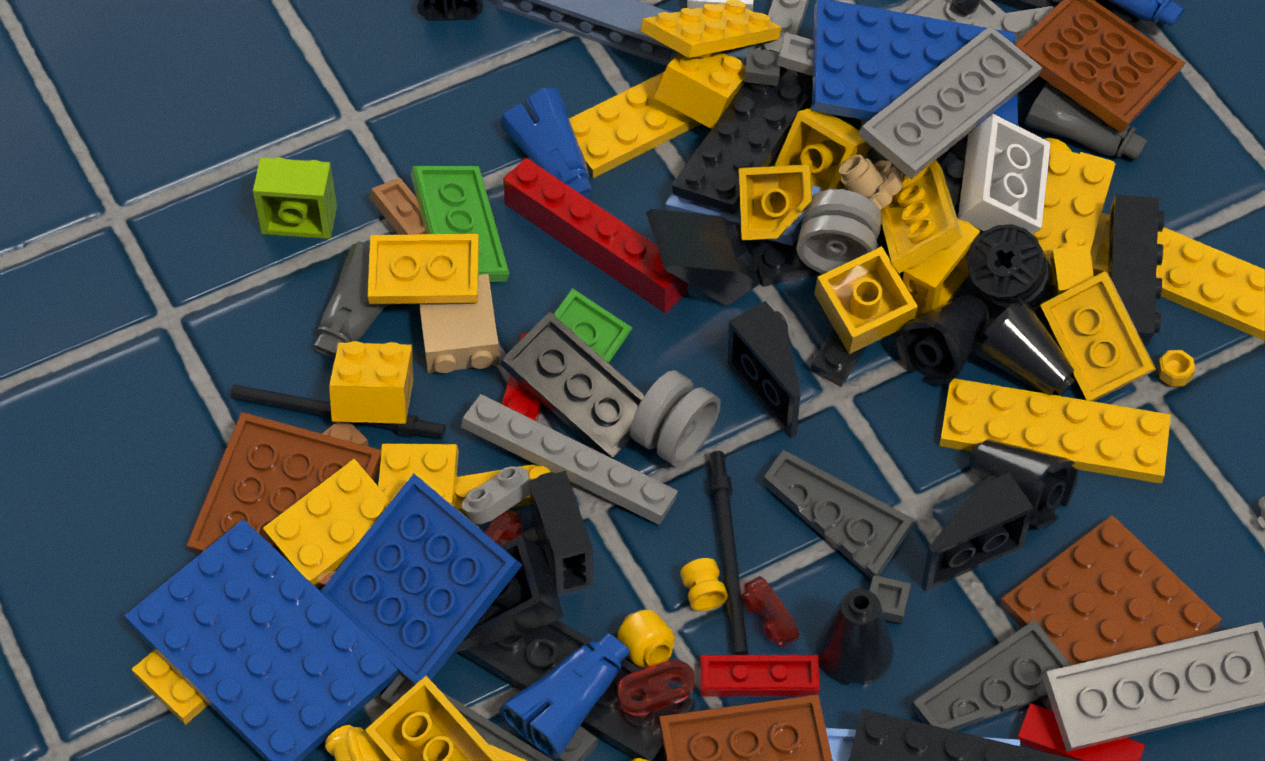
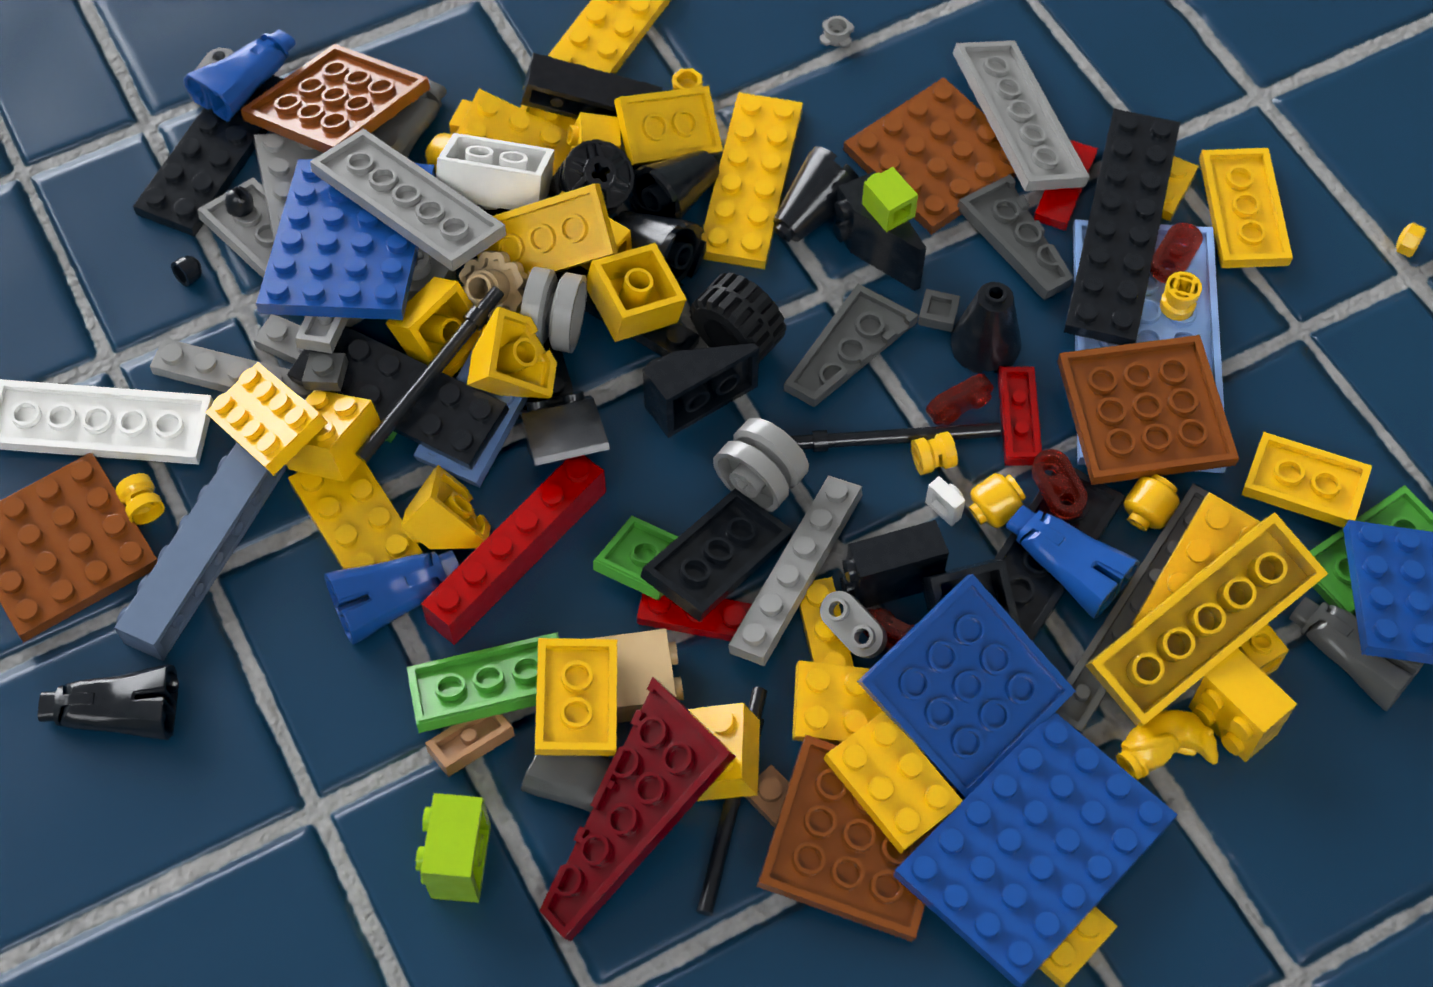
camera: 90 degrees left, 5 degrees up
none -> black bar [355,286,504,463]
none -> yellow slope [401,465,491,550]
none -> dark red wing [539,677,736,941]
none -> black tyre [689,272,786,364]
none -> lime brick [862,167,918,232]
none -> white plate [925,476,966,526]

